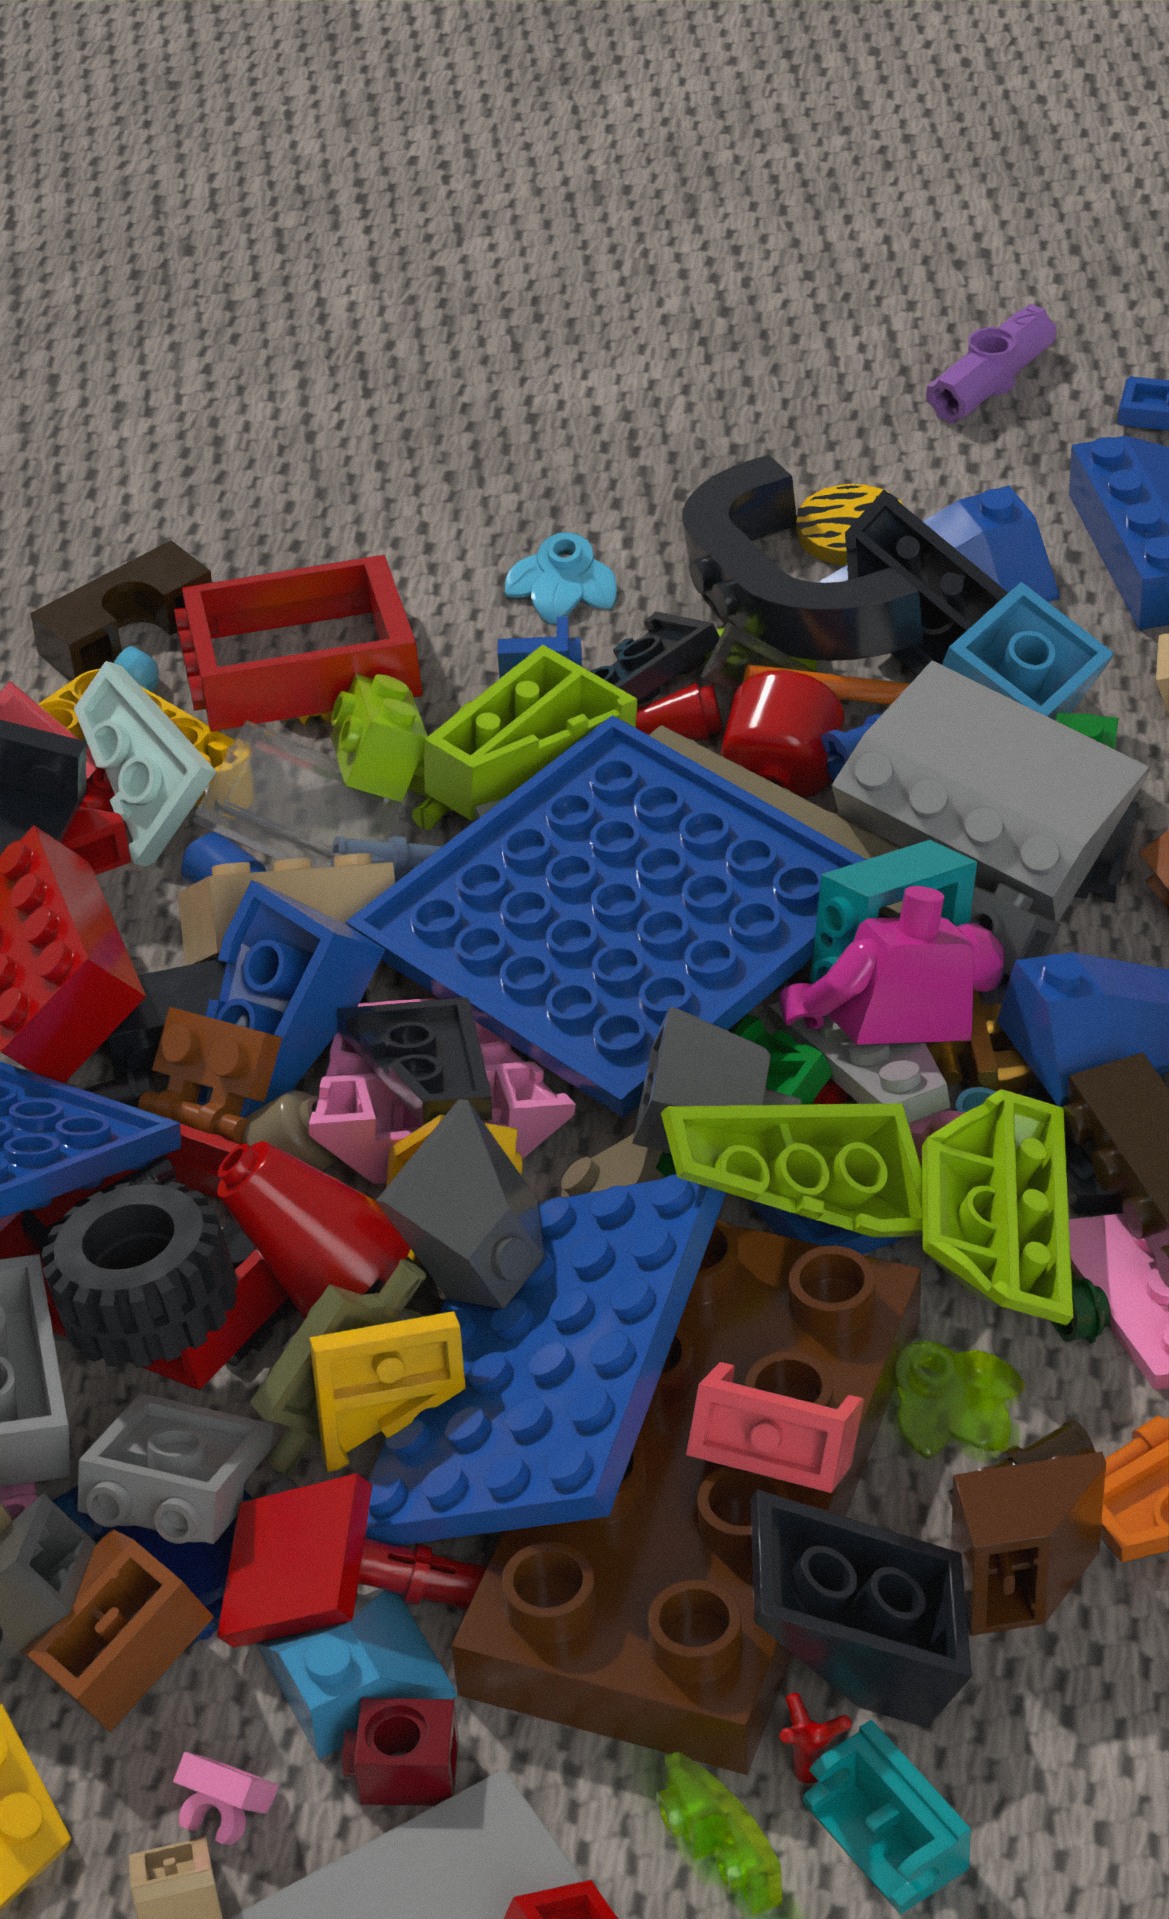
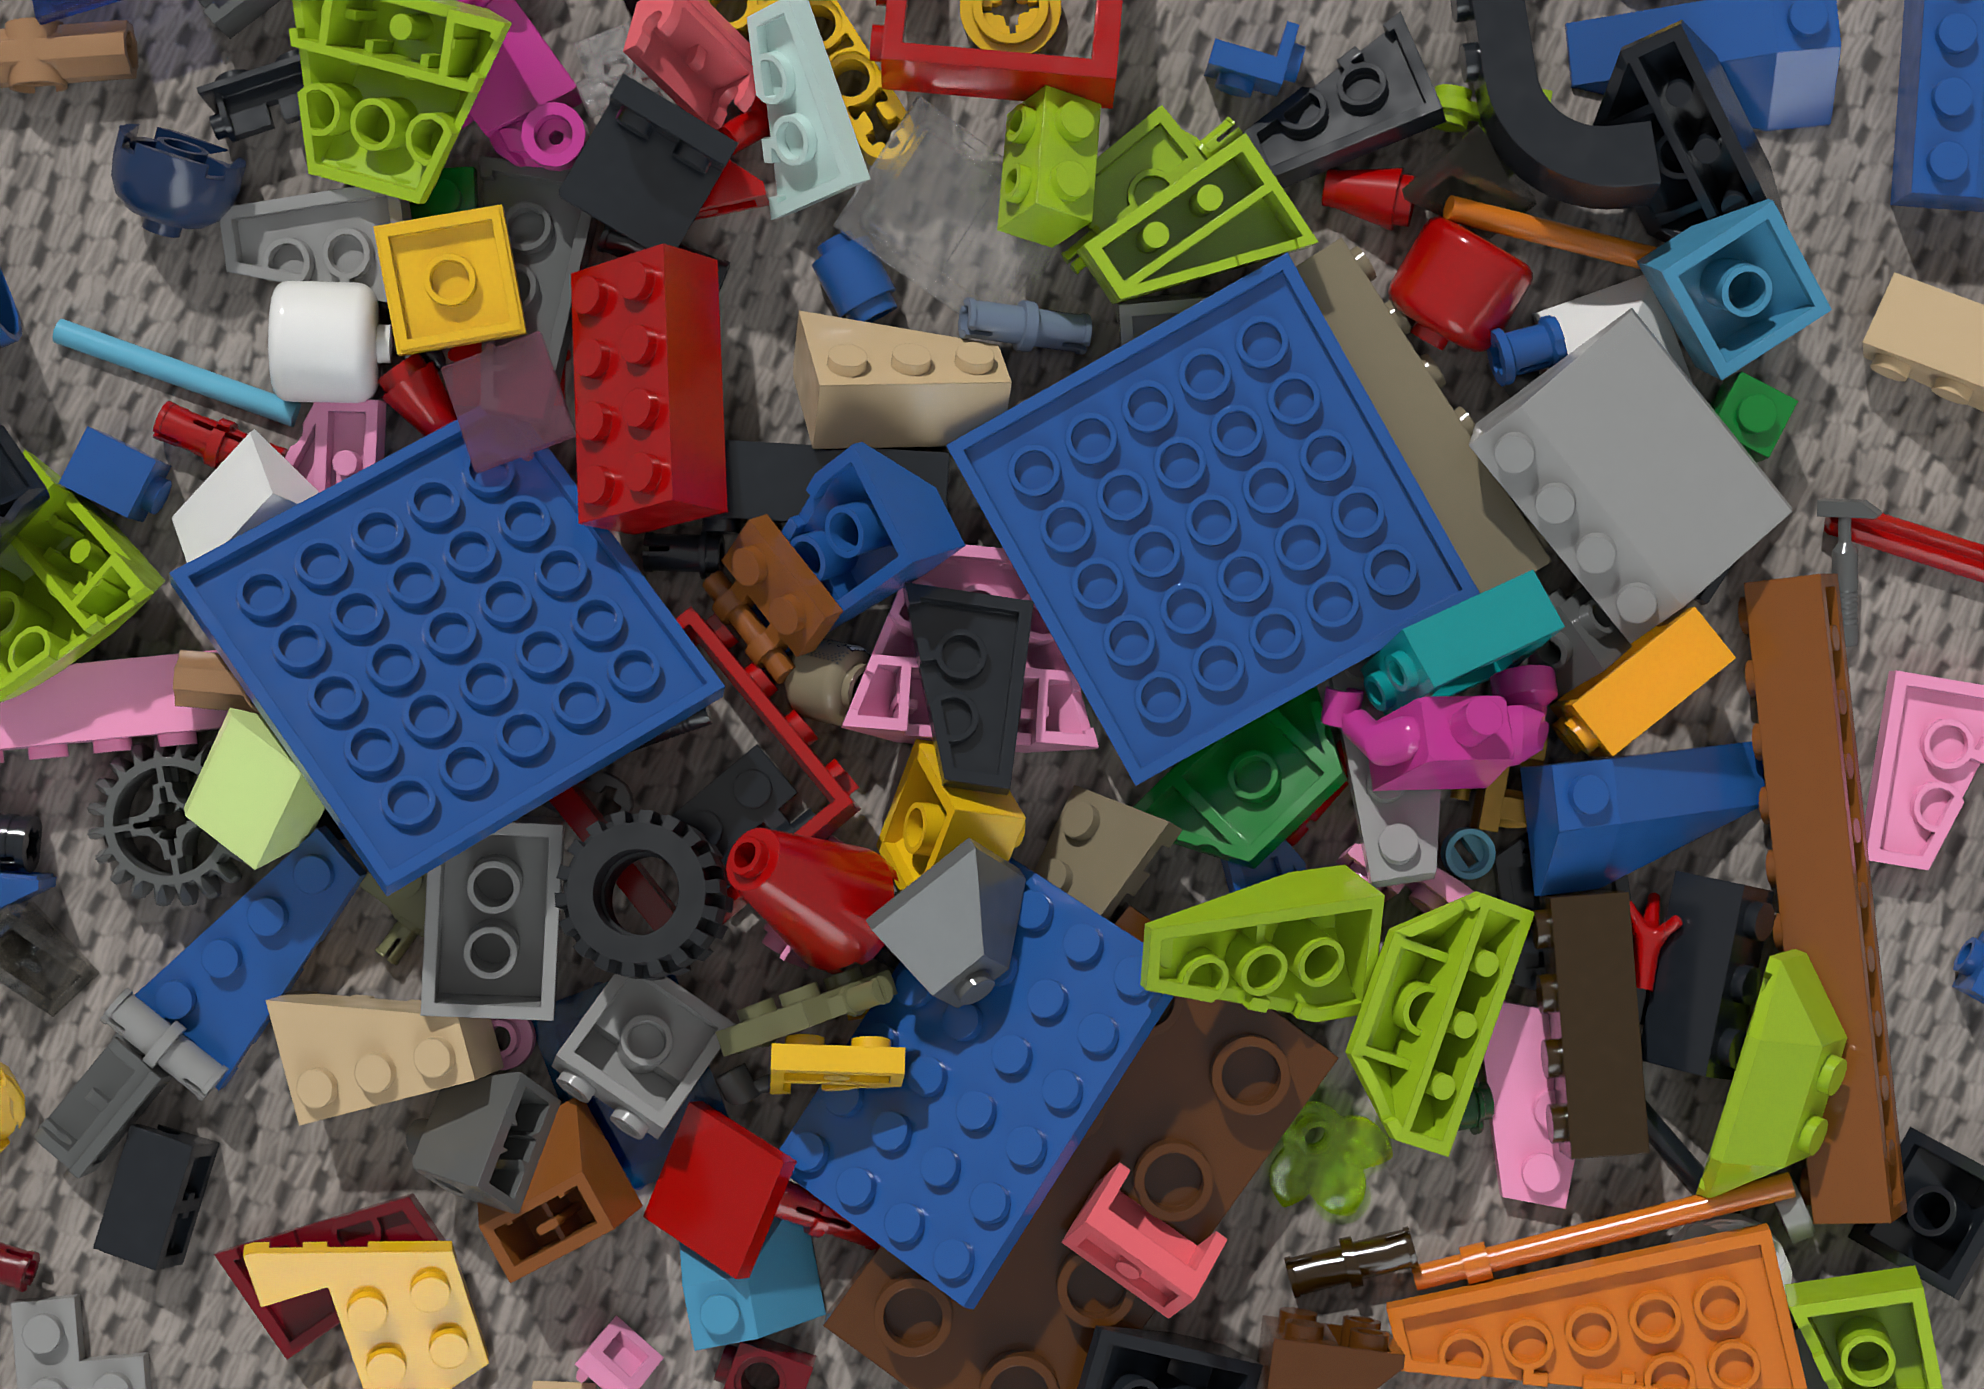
camera: 15 degrees right, 45 degrees up
dark grey torso [632,1007,801,1152] -> none
none -> light orange window [1550,607,1736,757]

